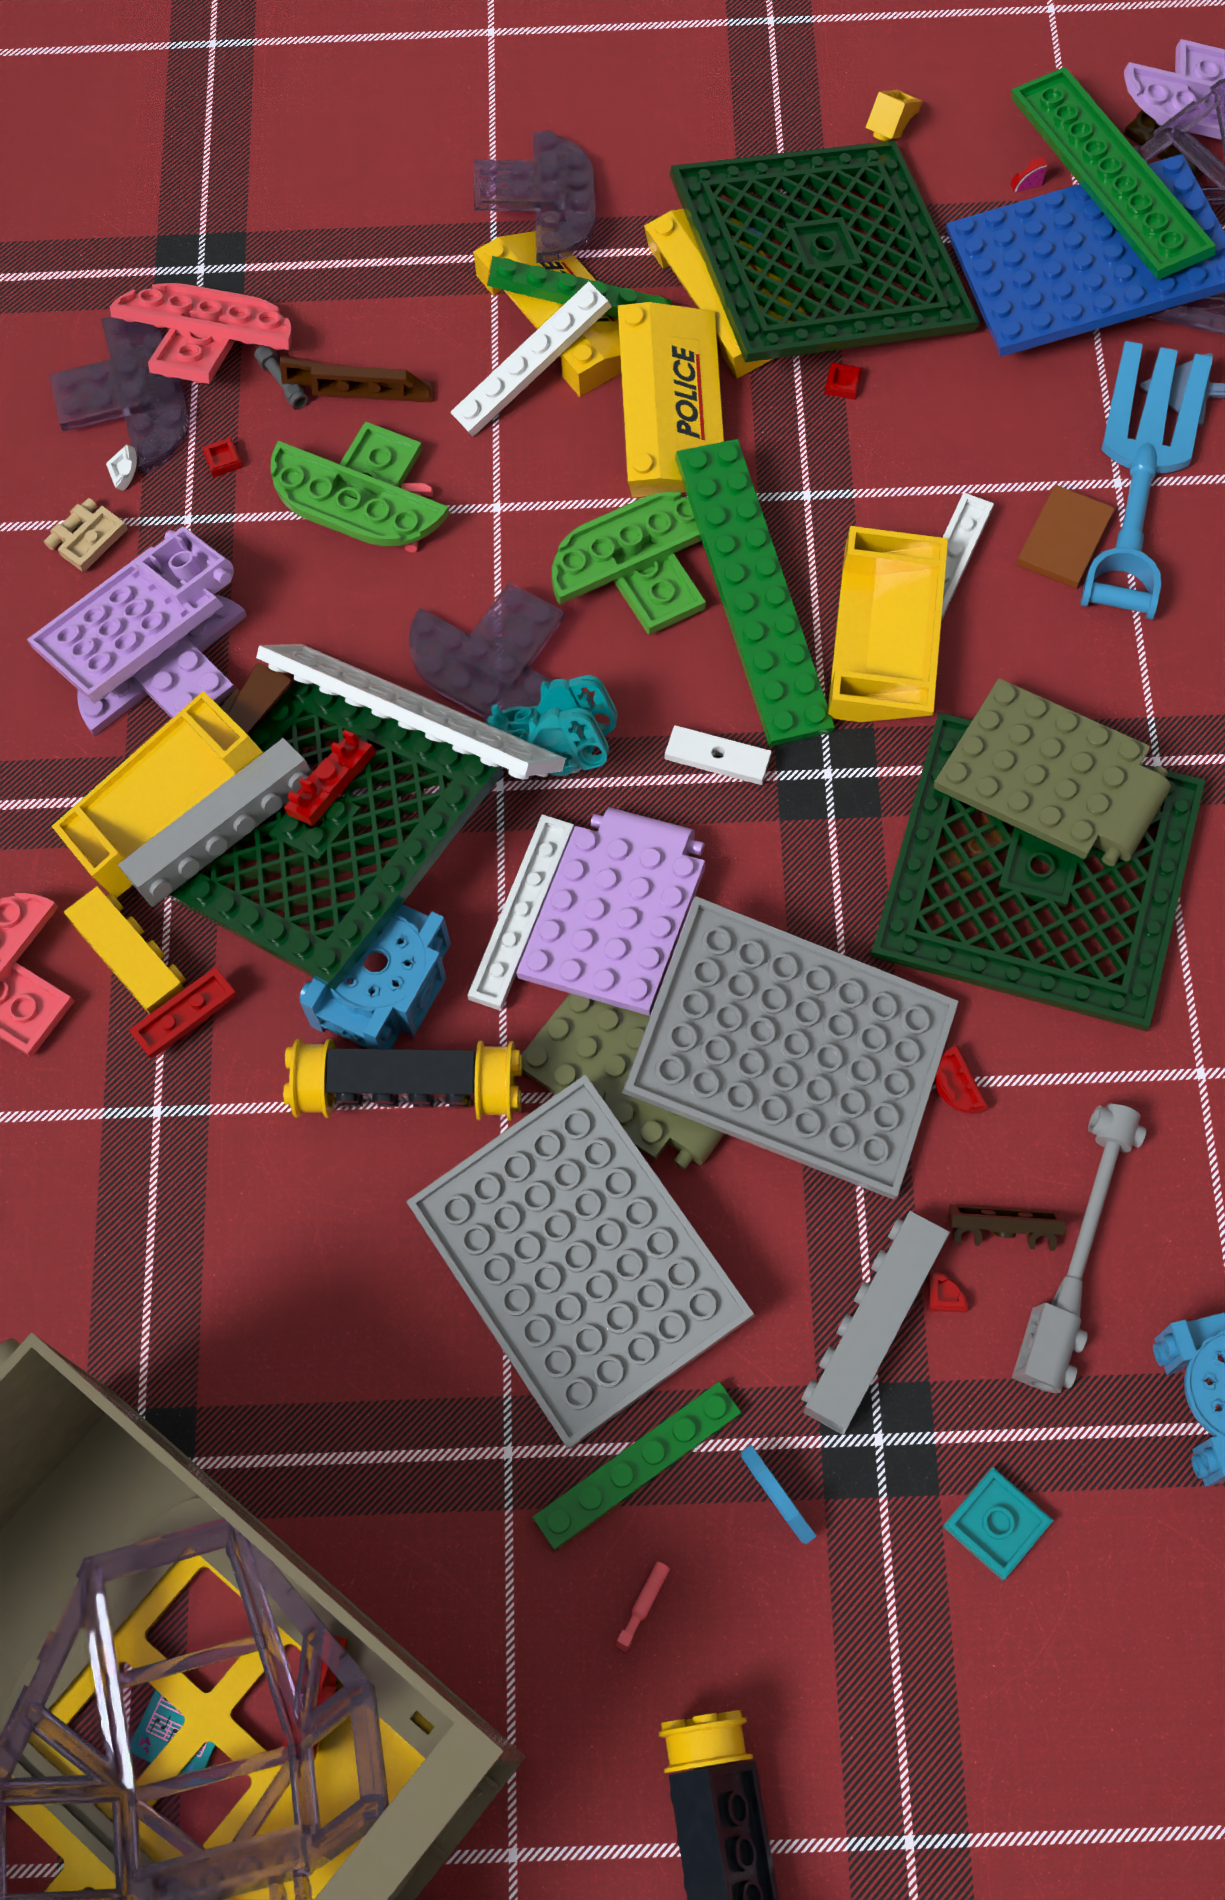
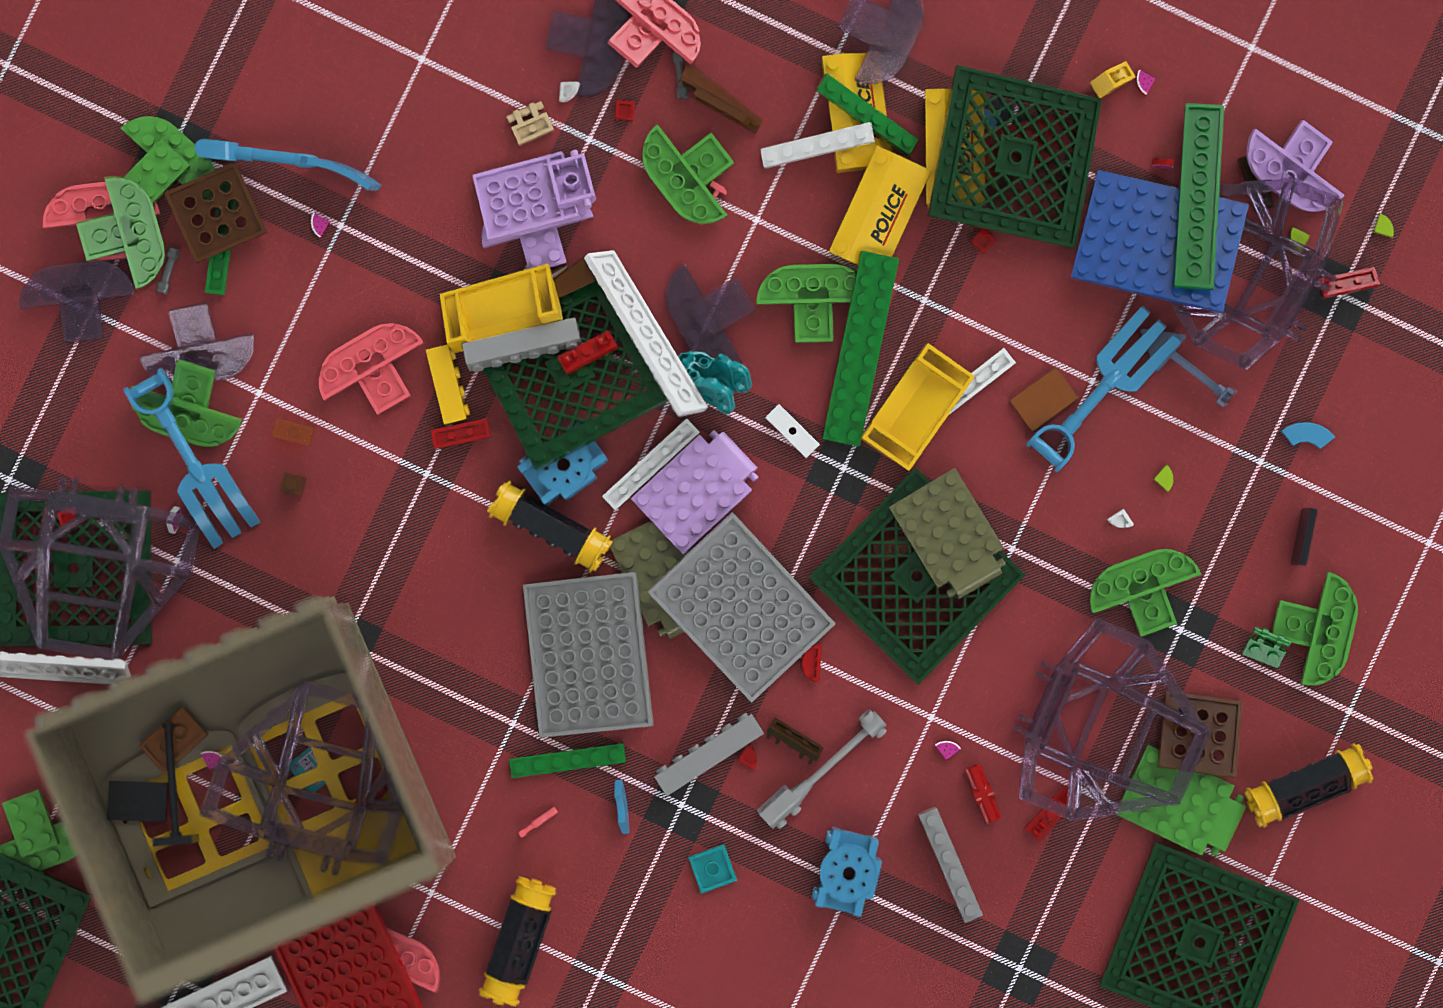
camera: 20 degrees right, 20 degrees up
none -> dark pink tile [1136,70,1155,96]

